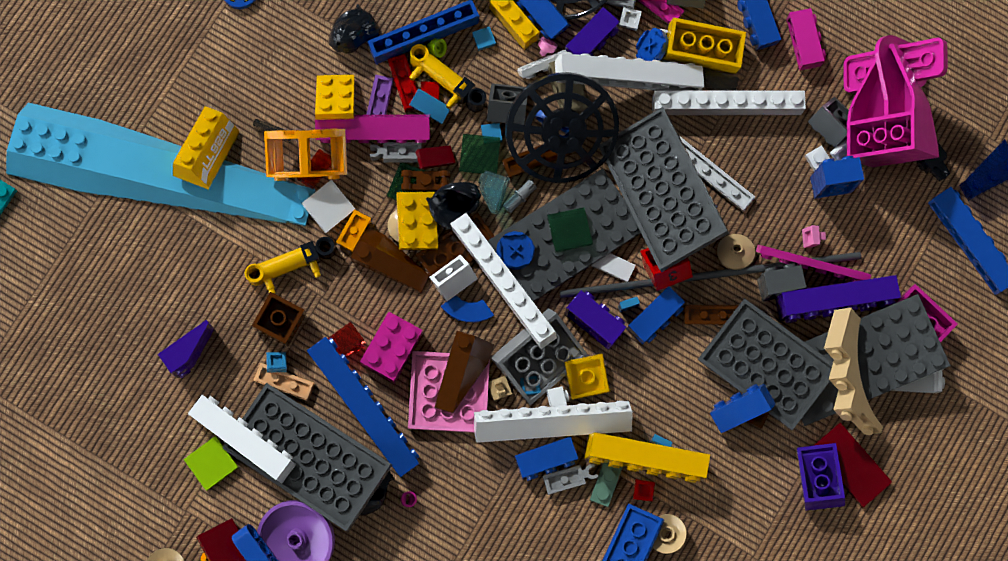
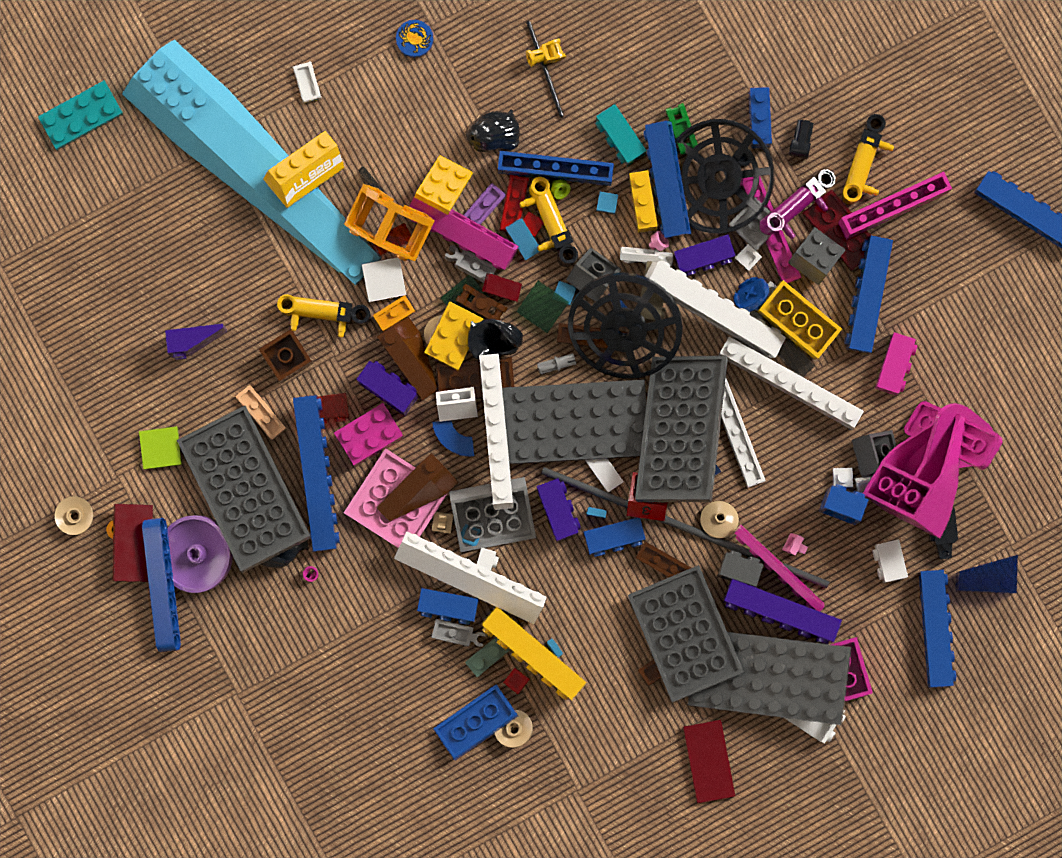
camera: 35 degrees right, 5 degrees up
white brick [188,395,296,483] -> none
dark azure tile [266,352,287,373] -> none
clear light blue slope [478,170,510,214] -> none
blue tile [496,231,535,270] -> none
clear green tile [547,207,593,253] -> none
yellow tile [564,354,610,400] -> none
blue brick [710,384,776,433] -> none
dark purple slope [797,443,845,511] -> none
tan arch [824,308,883,435] -> none
none -> white tile [293,62,322,104]
none -> dark purple brick [356,361,418,416]
none -> white brick [872,540,908,583]

